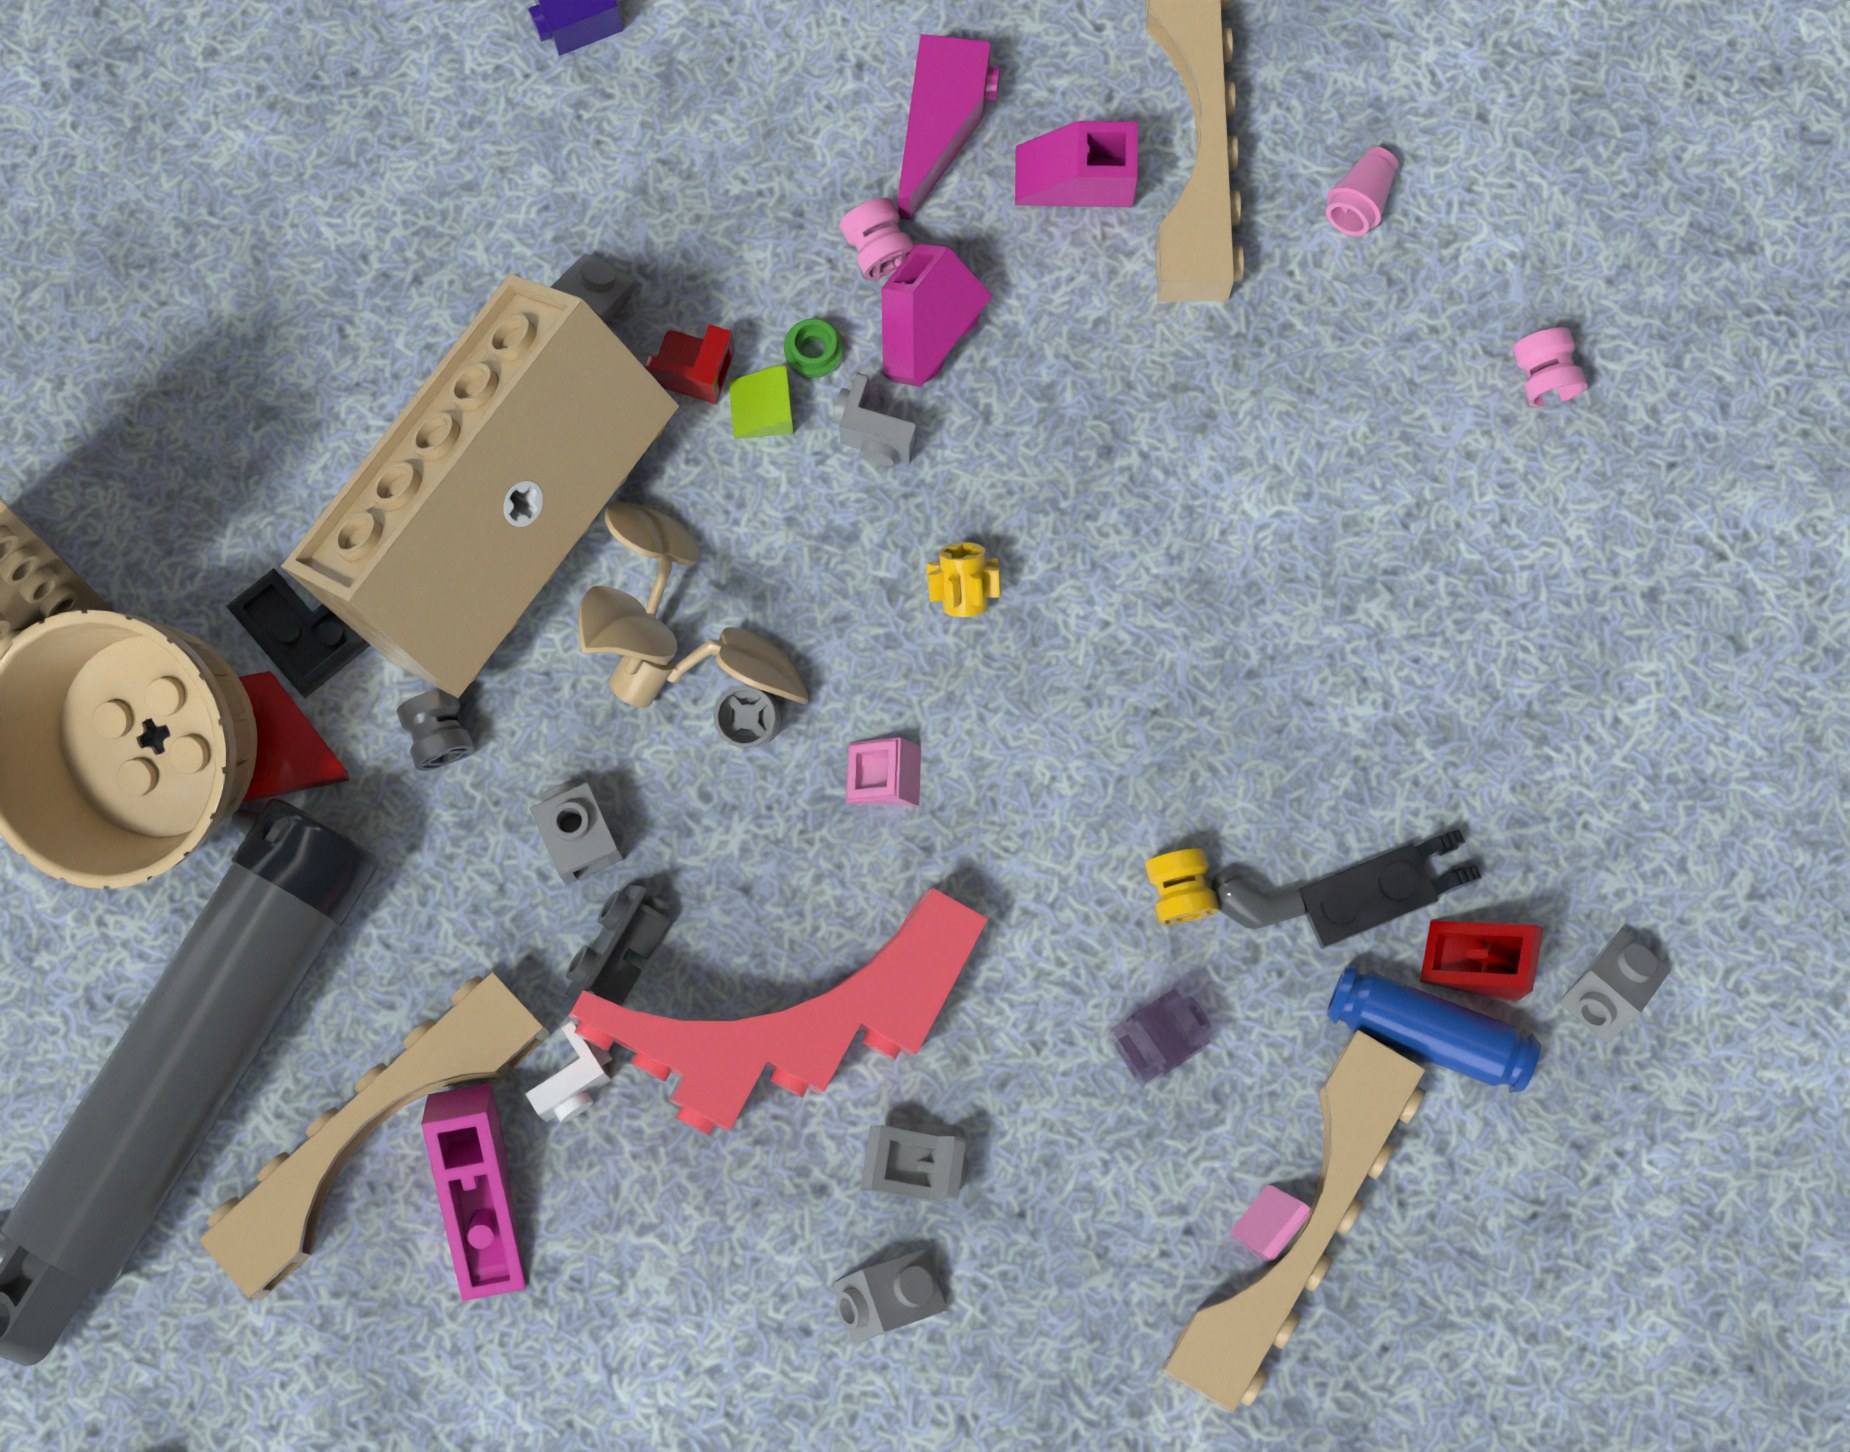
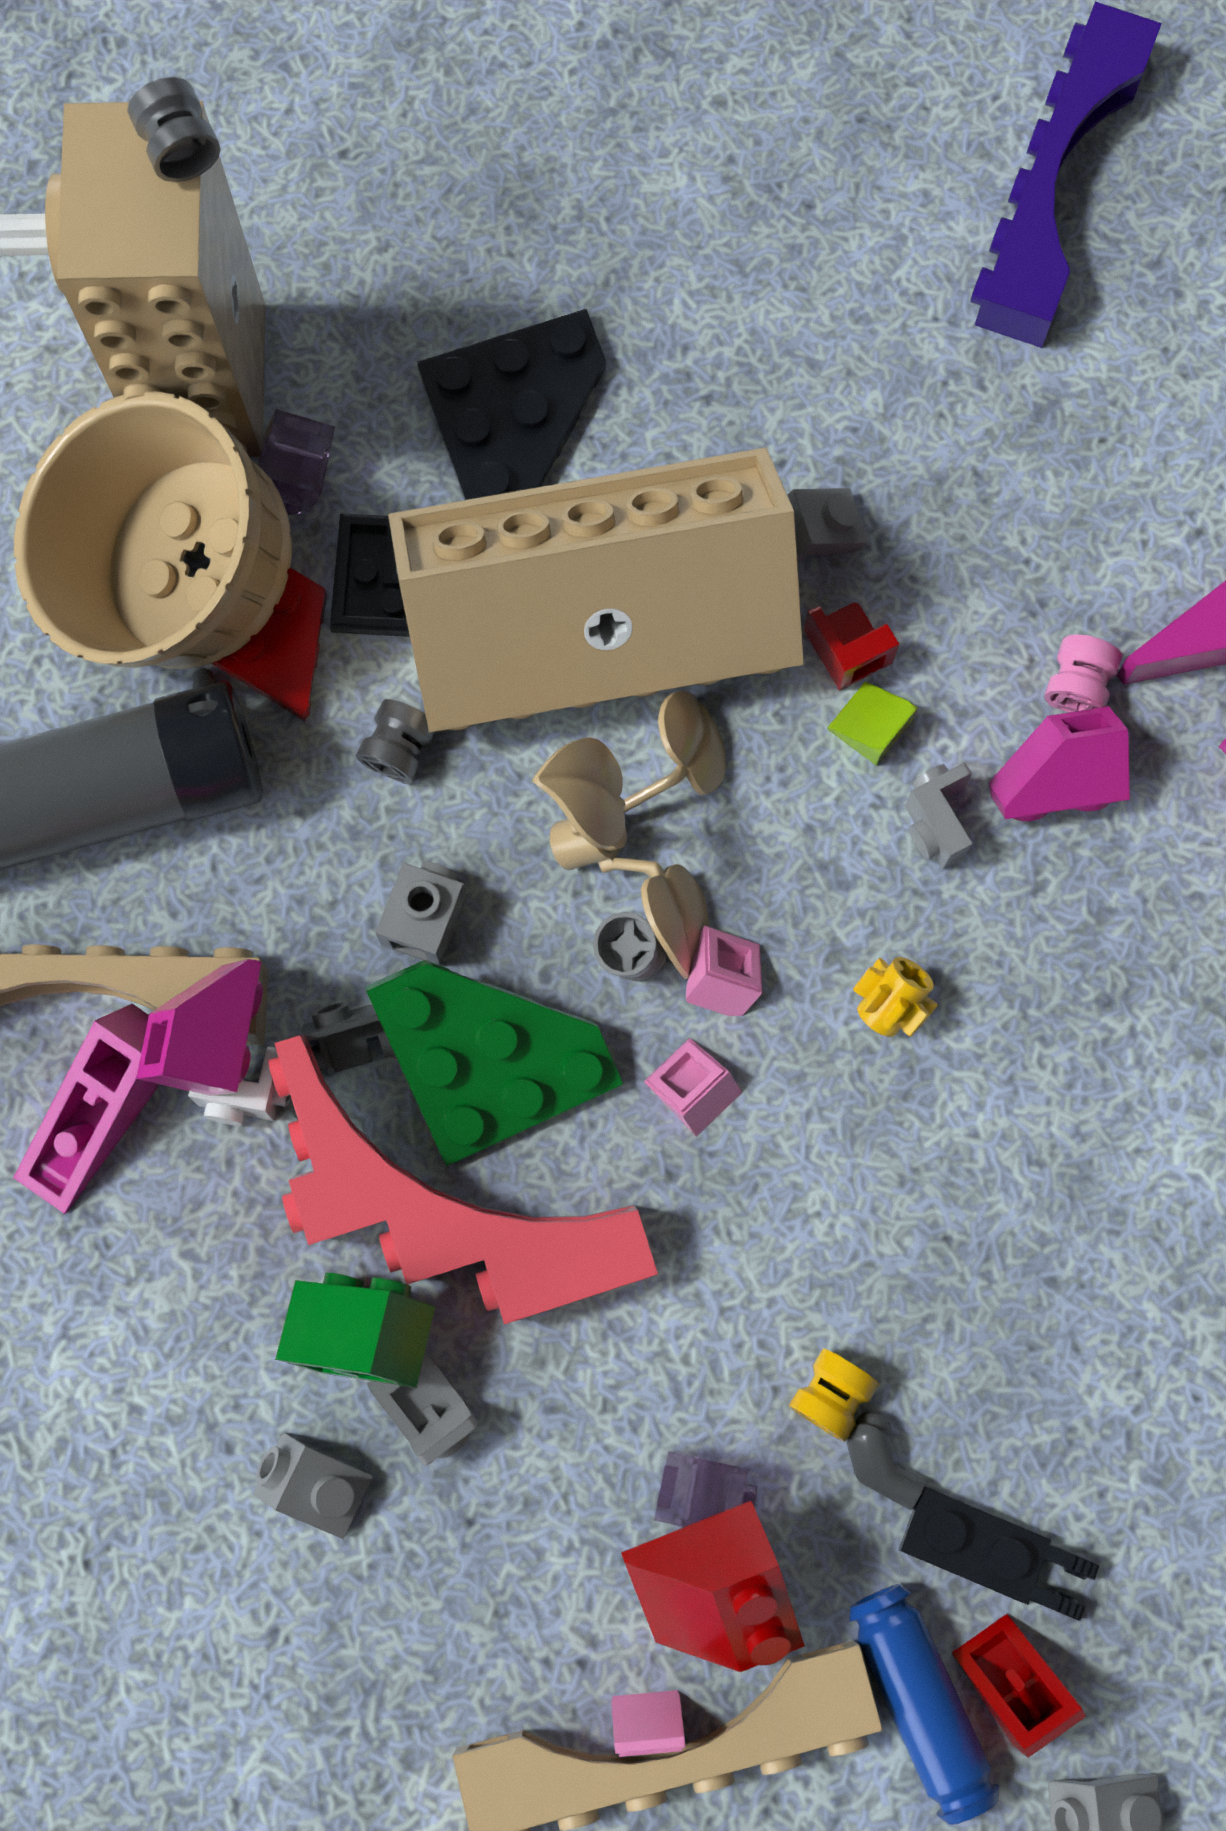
camera: 45 degrees right, 0 degrees up
bright green plate [784,319,844,378] -> none
none -> dark pink slope [136,959,263,1096]
none -> clear purple brick [258,409,336,515]
none -> green brick [275,1272,435,1388]
none -> green plate [365,960,623,1166]
none -> black plate [417,309,606,500]
none -> red slope [621,1501,805,1672]
none -> bright pink slope [686,925,762,1016]

